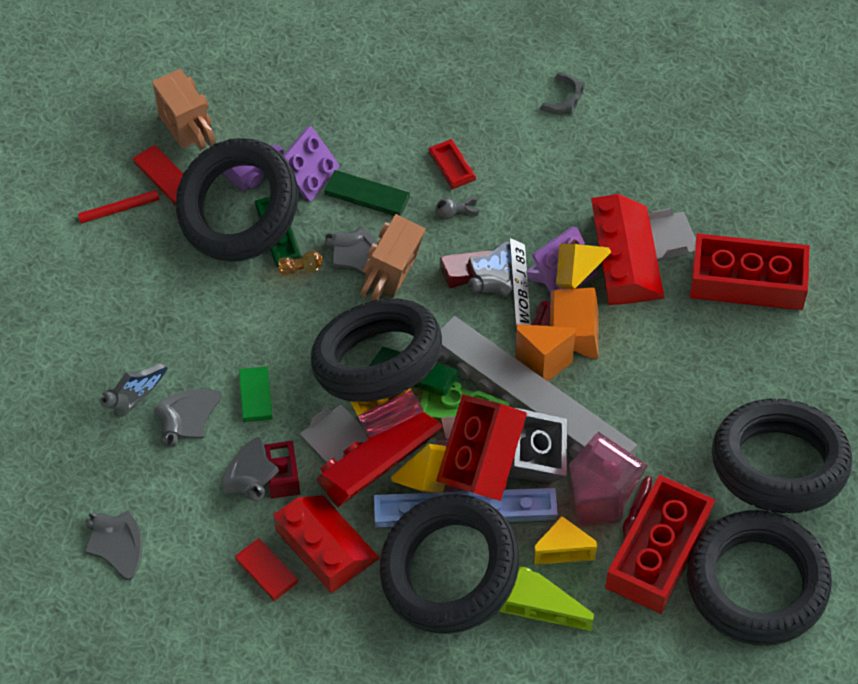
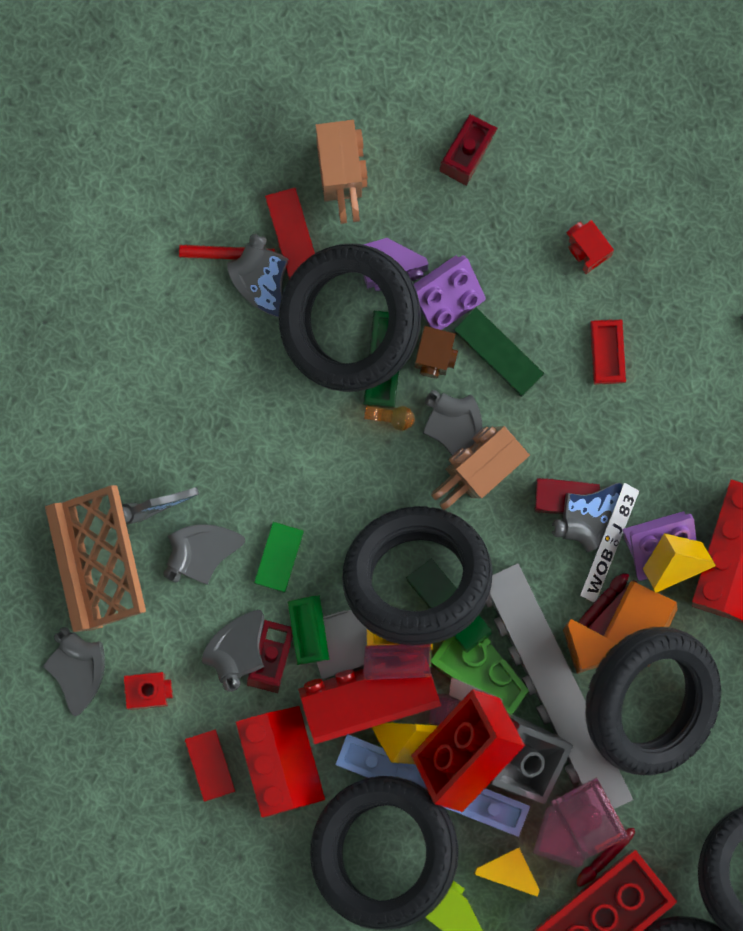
camera: 20 degrees right, 25 degrees up
dark grey arm [436,197,480,219] -> none
none -> nougat fence [45,485,146,632]
none -> red brick [124,672,173,710]
none -> dark grey arm [227,234,289,318]
none -> green tile [288,595,330,665]
none -> reddish brown brick [415,326,458,378]
none -> dark red slope [439,114,498,186]
none -> red brick [566,220,614,274]
none -> black tyre [585,627,721,775]

